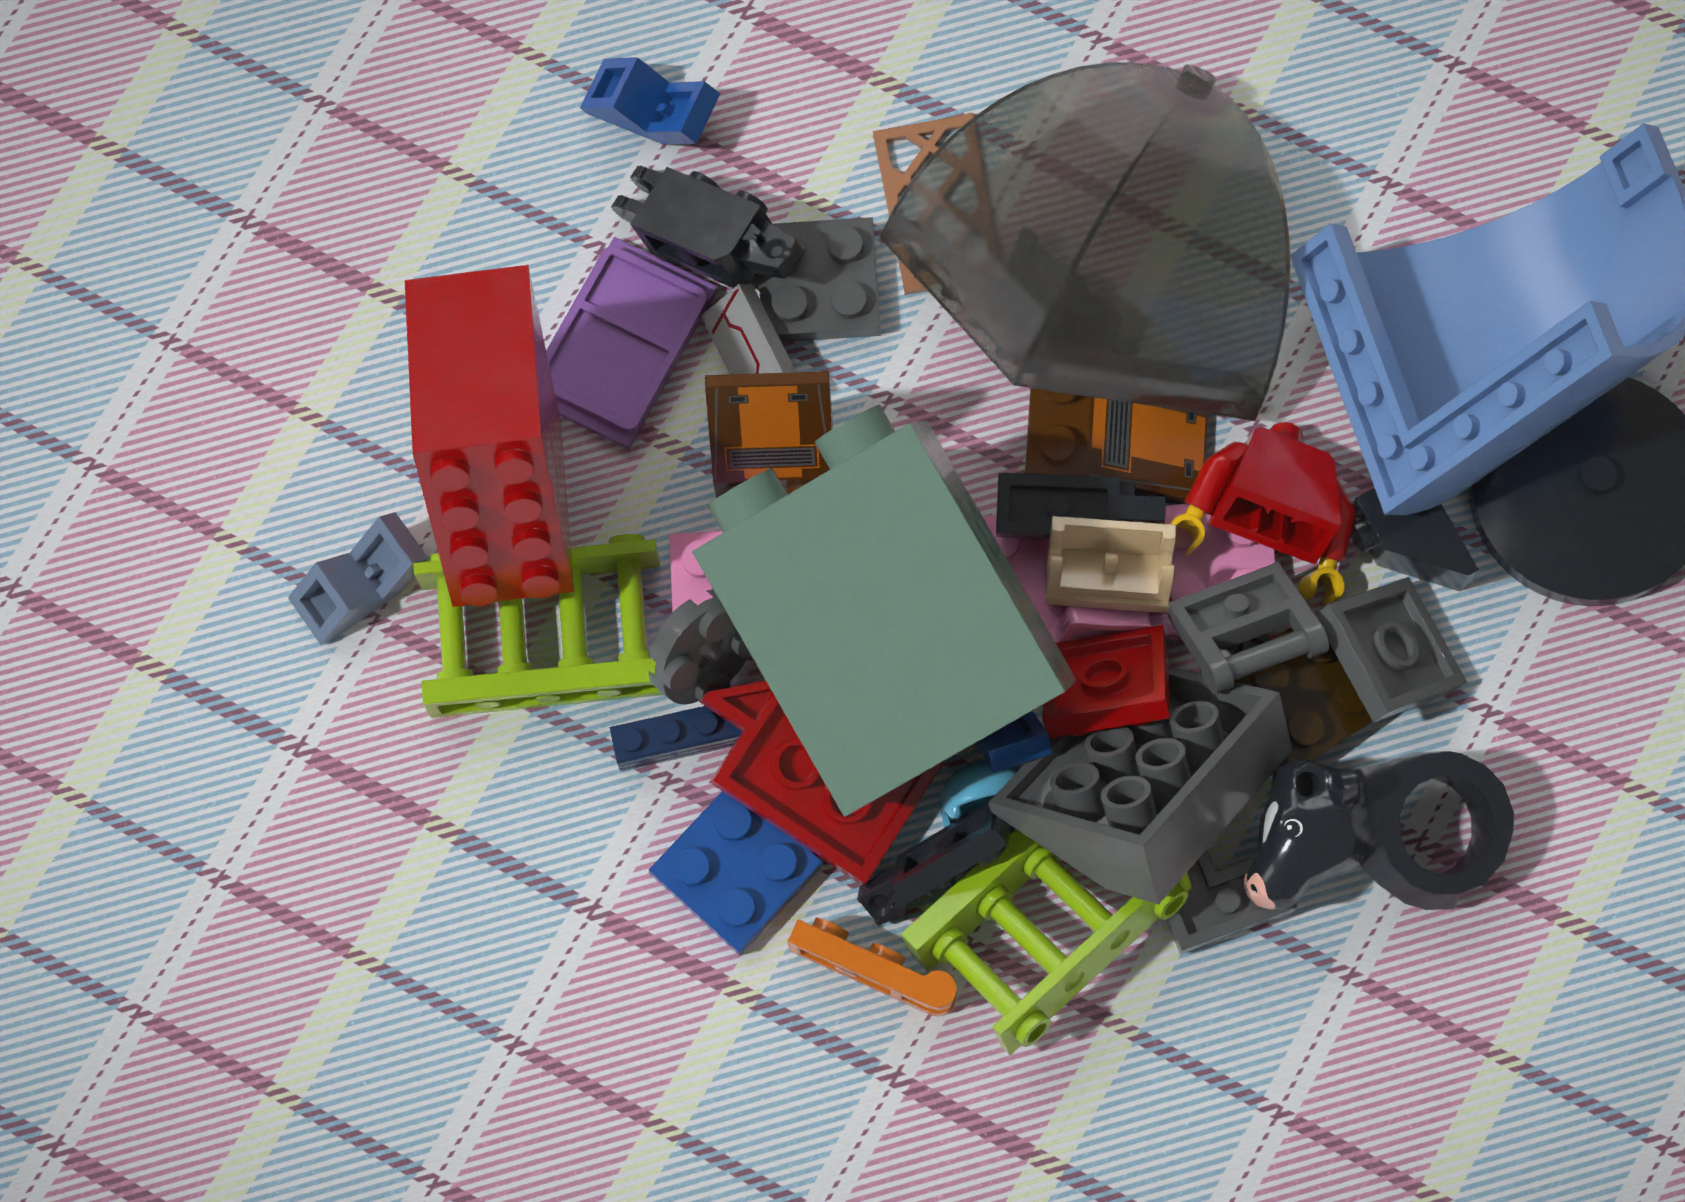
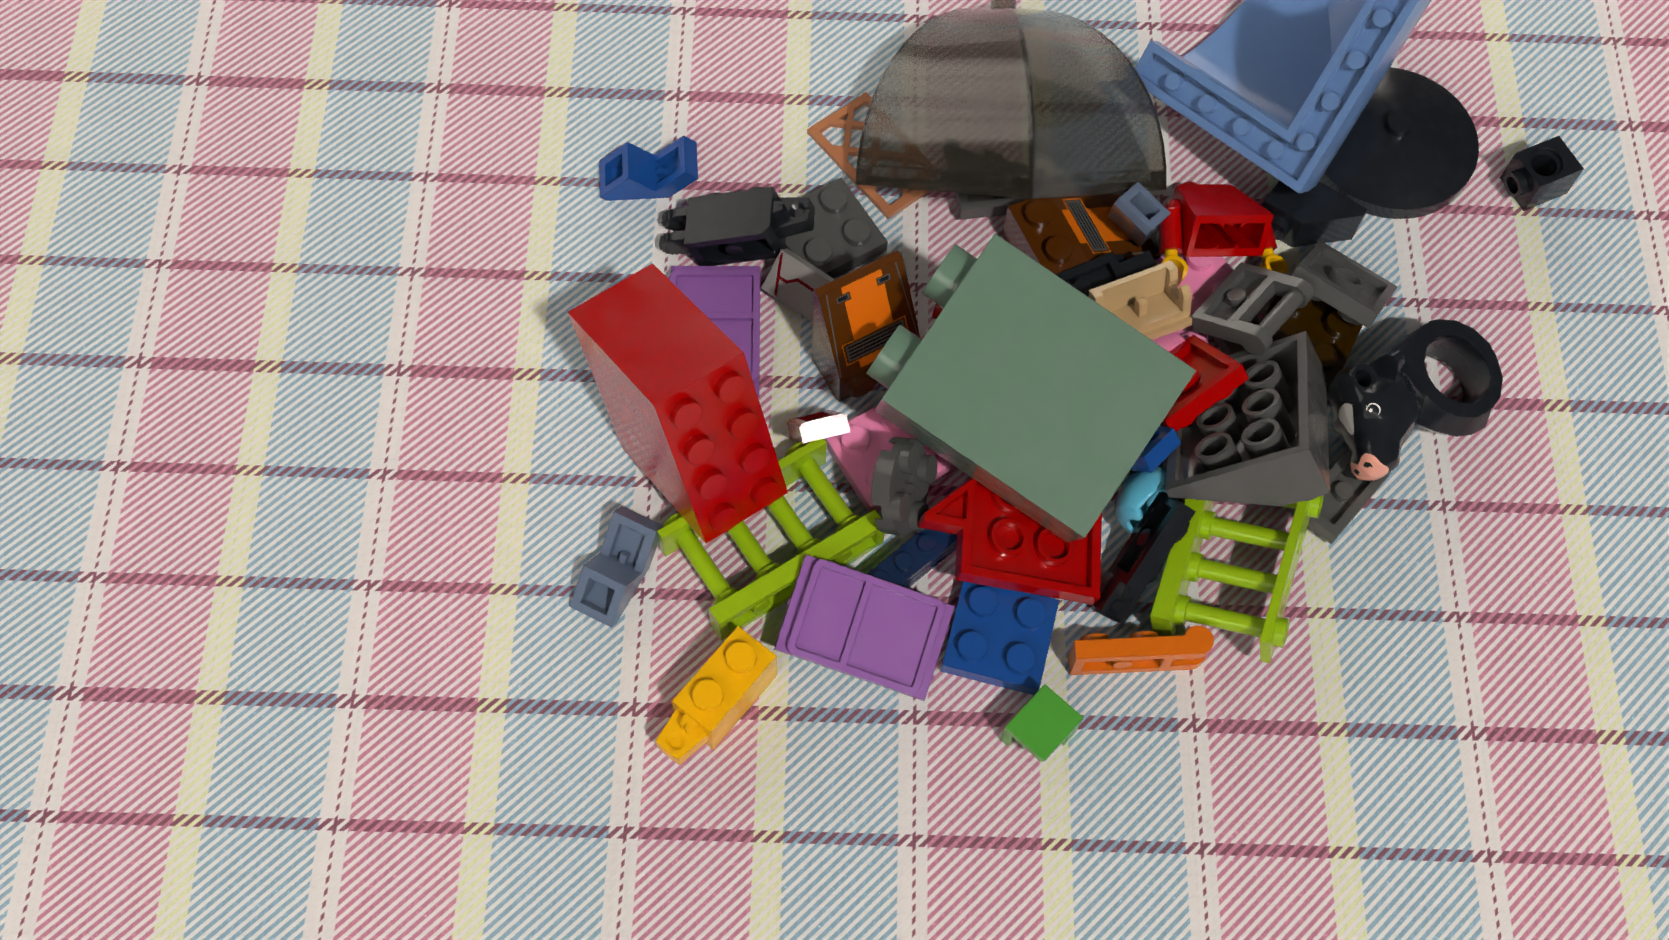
camera: 35 degrees left, 10 degrees down
none -> yellow hinge [656,626,777,765]
none -> medium lavender piece [773,555,955,701]
none -> tile [787,410,850,443]
none -> bright green panel [1000,684,1084,762]
none -> sand blue slope [1107,182,1171,247]

